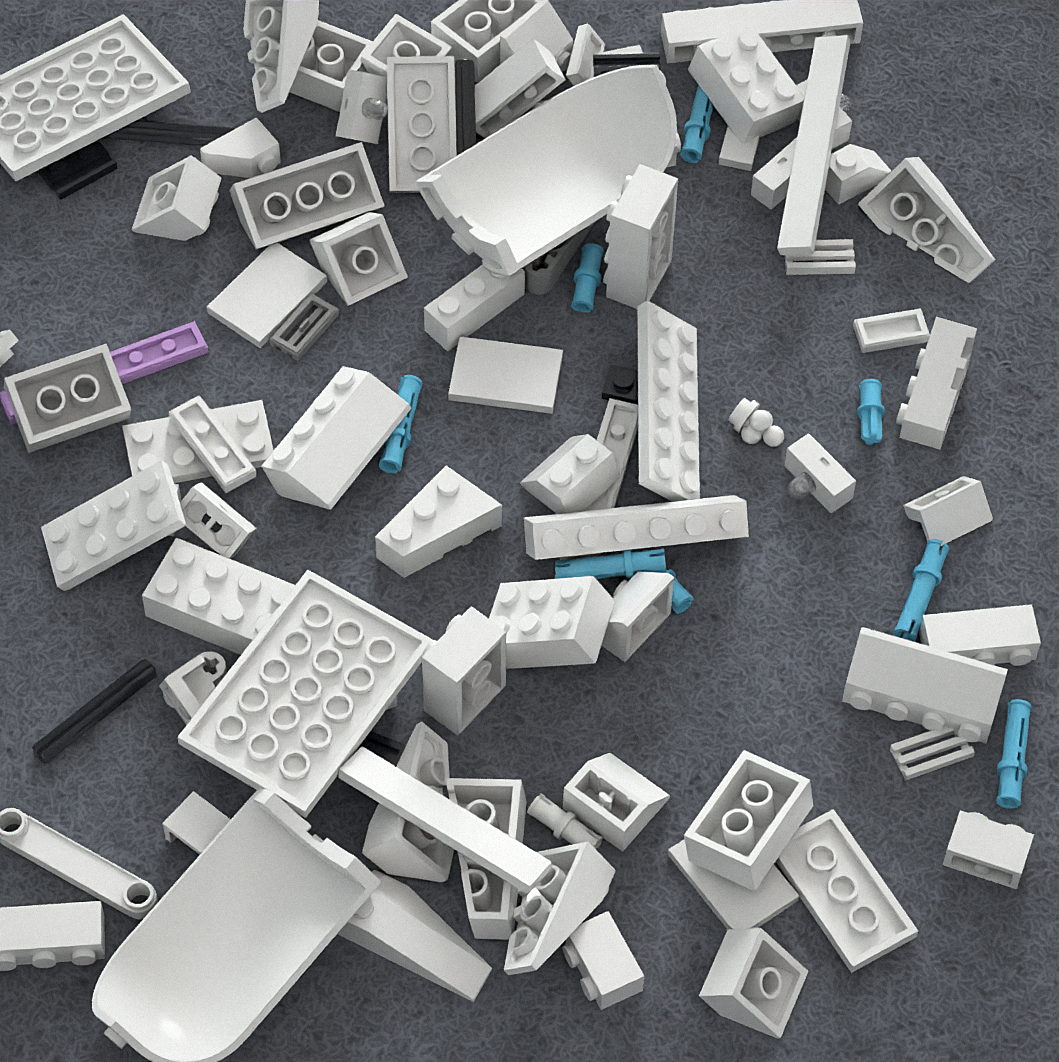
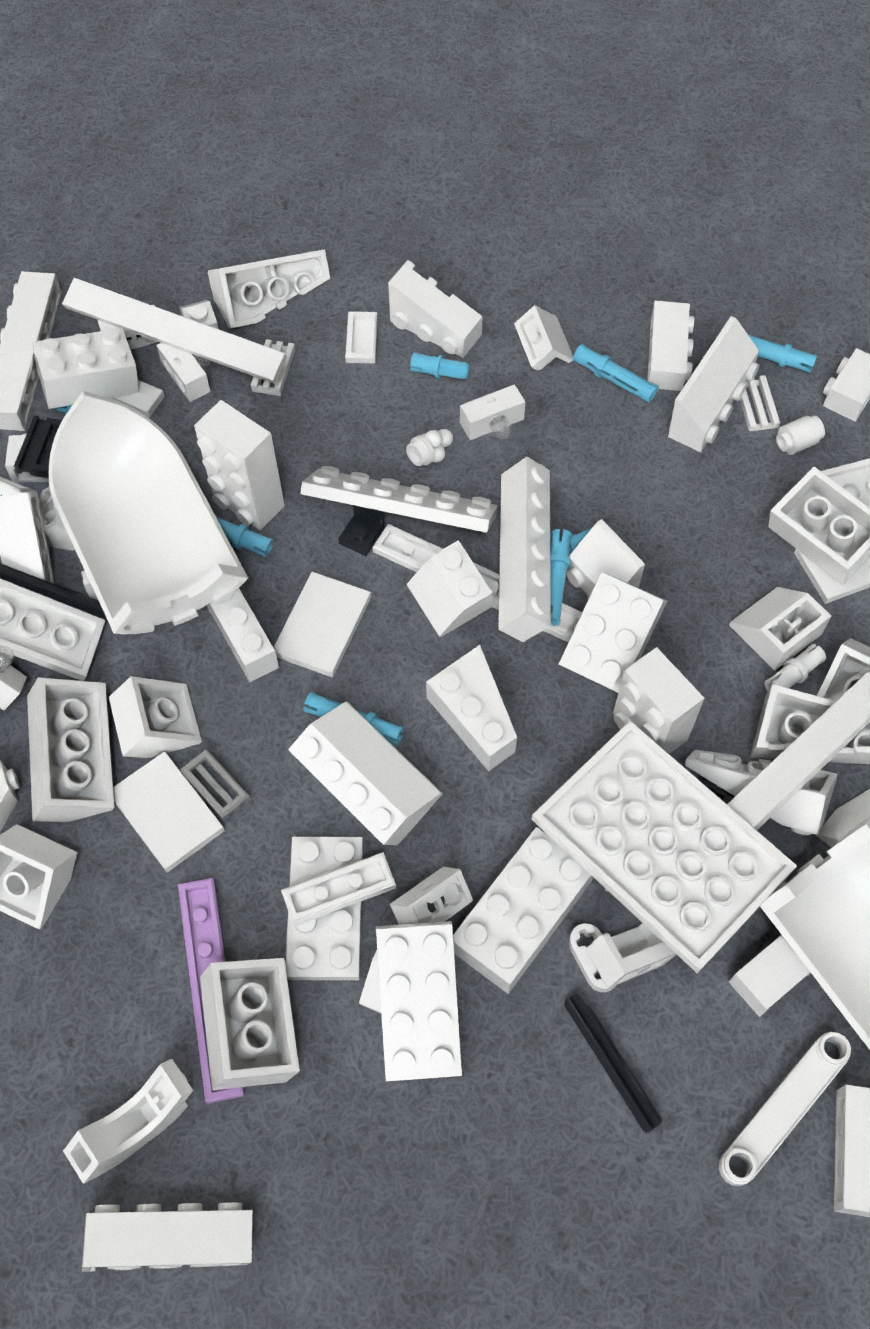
camera: 75 degrees left, 5 degrees up
none -> white brick [776,416,825,455]

